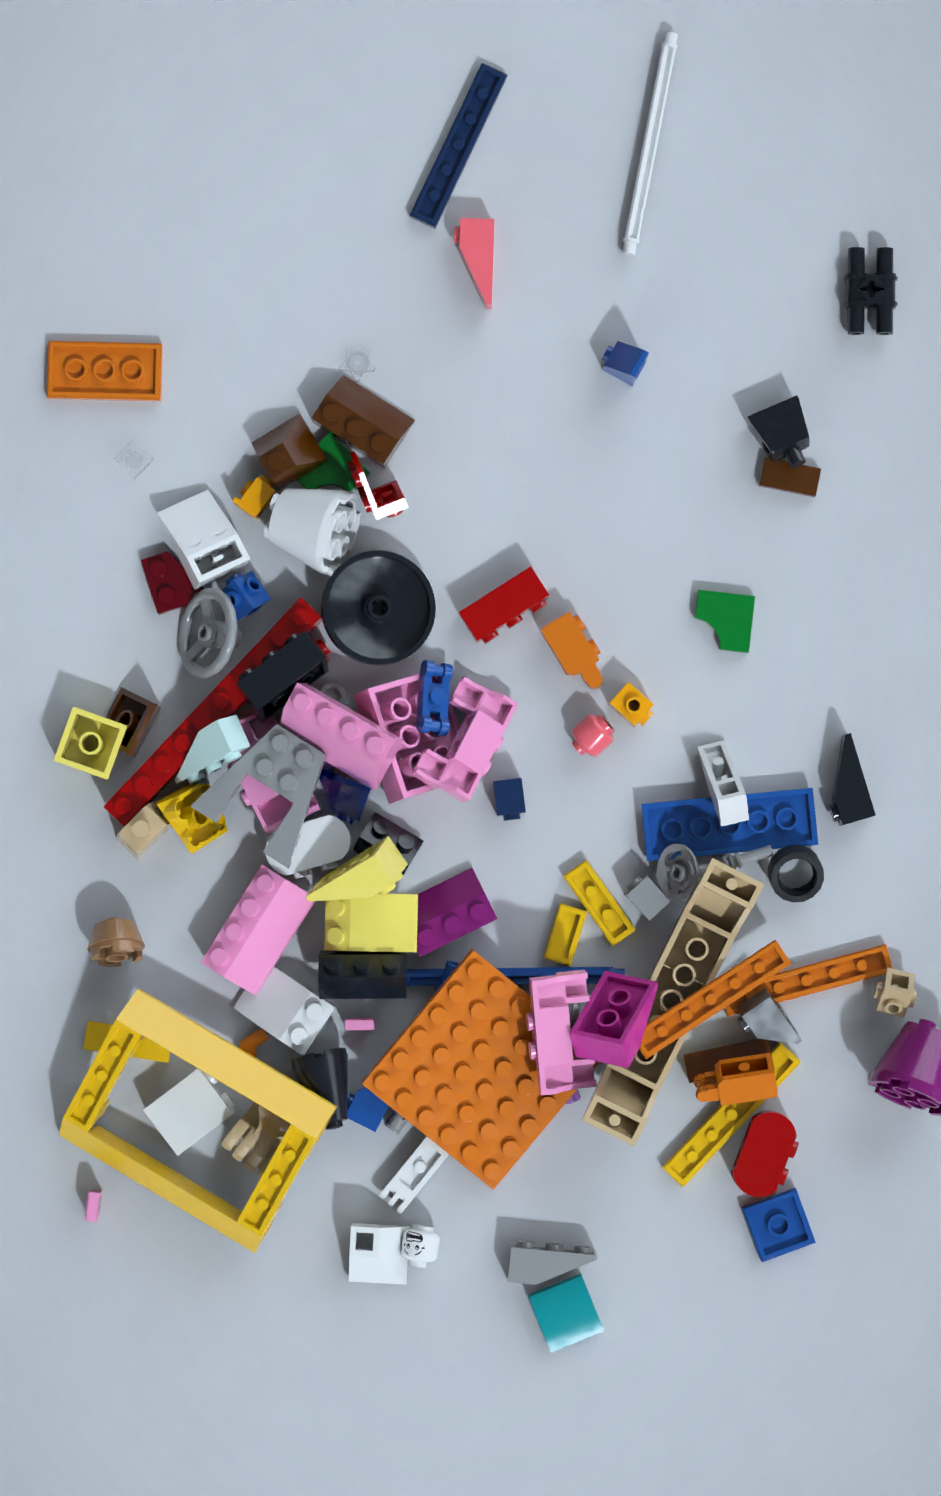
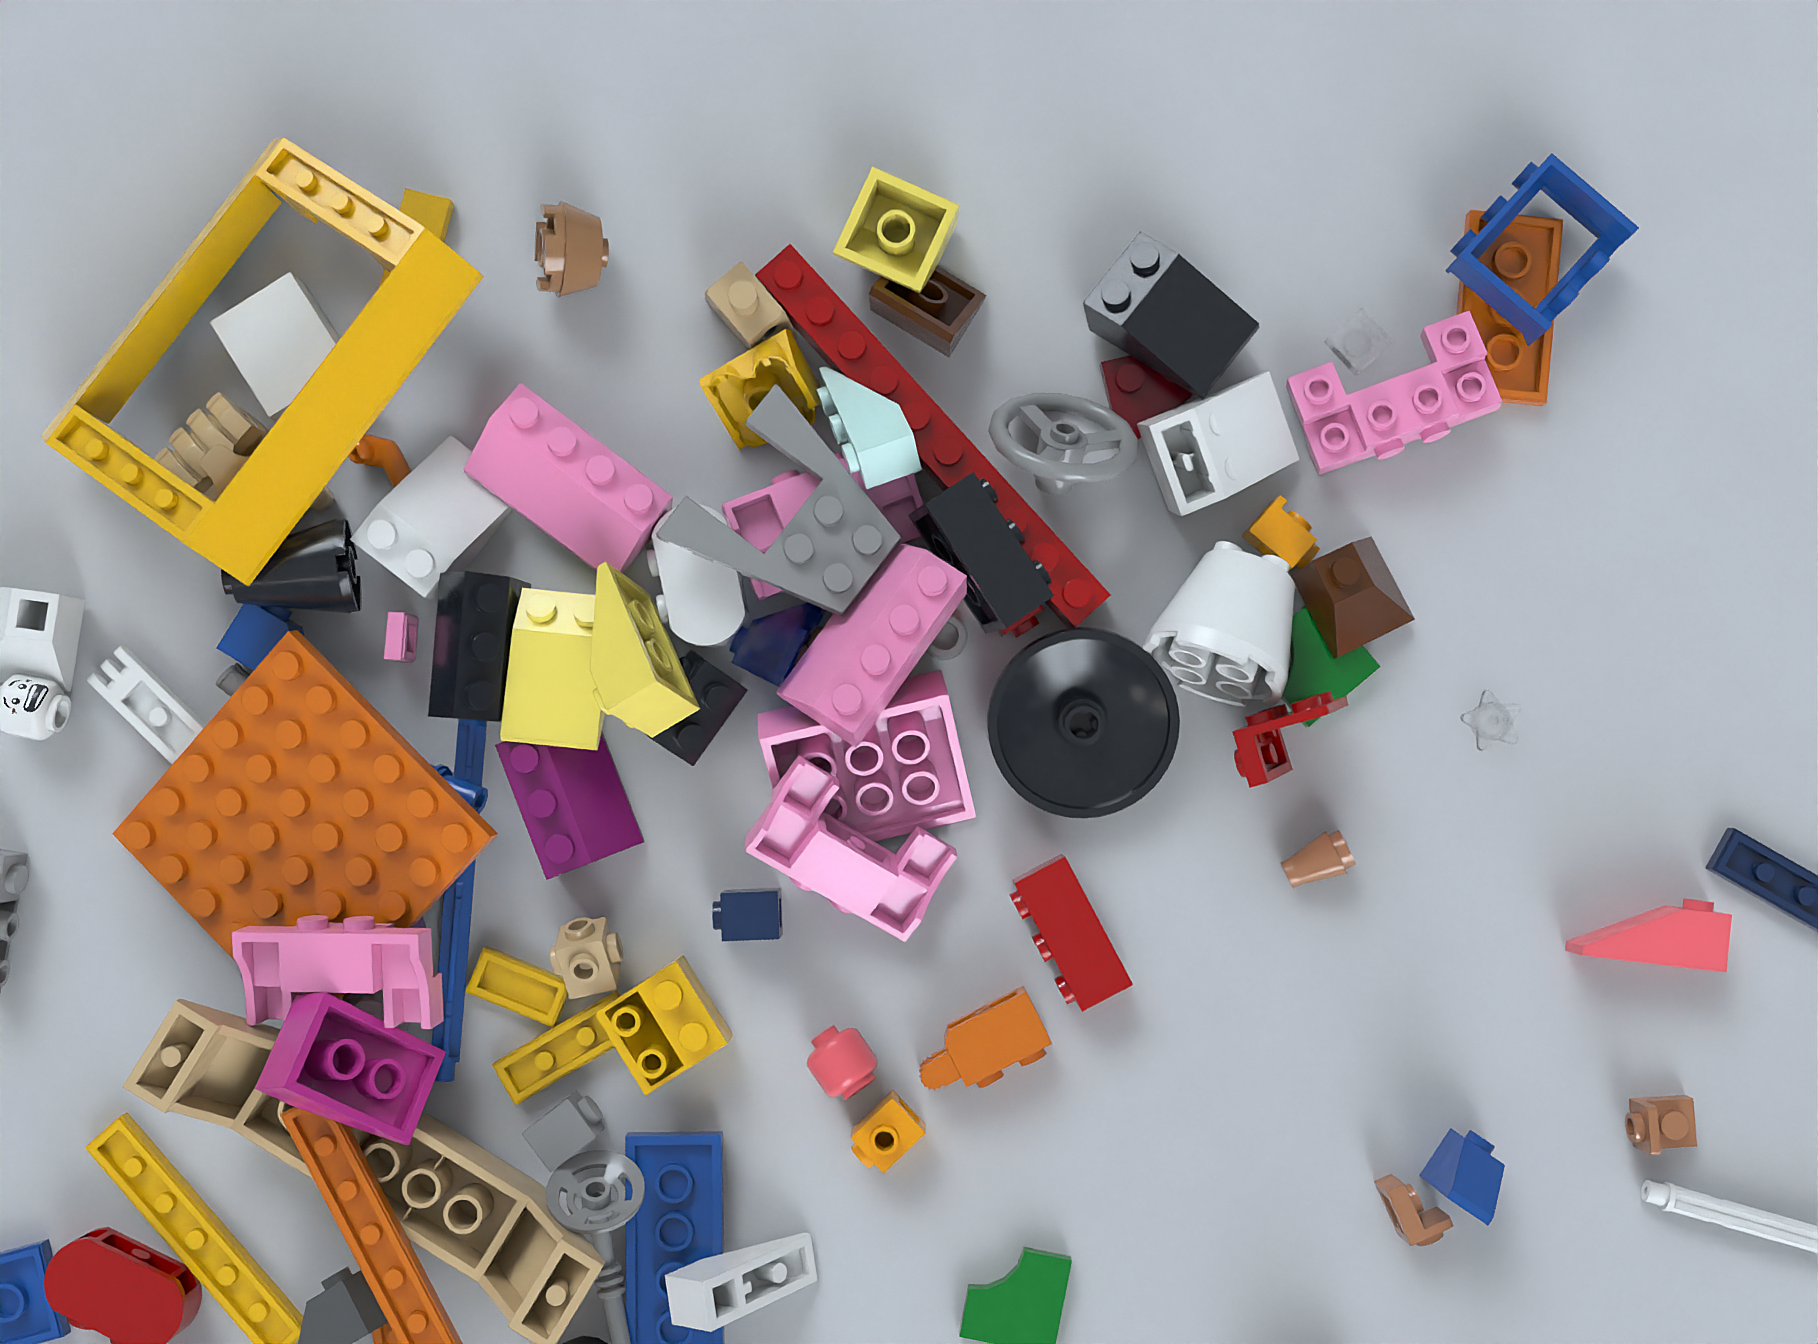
camera: 95 degrees right, 0 degrees up
bright pink tile [85,1190,102,1222] -> none
blue brick [222,571,271,621] -> none
reddish brown slope [311,375,415,468] -> none
blue plate [417,660,453,736] -> none
reddish brown tile [683,1039,774,1083] -> none
orange hinge [694,1052,778,1106] -> none
none -> tan brick [550,916,623,1000]
none -> yellow slope [594,955,733,1096]
none -> black slope [1083,231,1260,400]
none -> nougat cone [1280,830,1356,888]
none -> bright pink bracket [1286,310,1502,476]
none -> nougat bracket [1374,1174,1454,1246]
none -> blue window [1445,153,1639,346]
none -> nougat bracket [1625,1095,1697,1155]

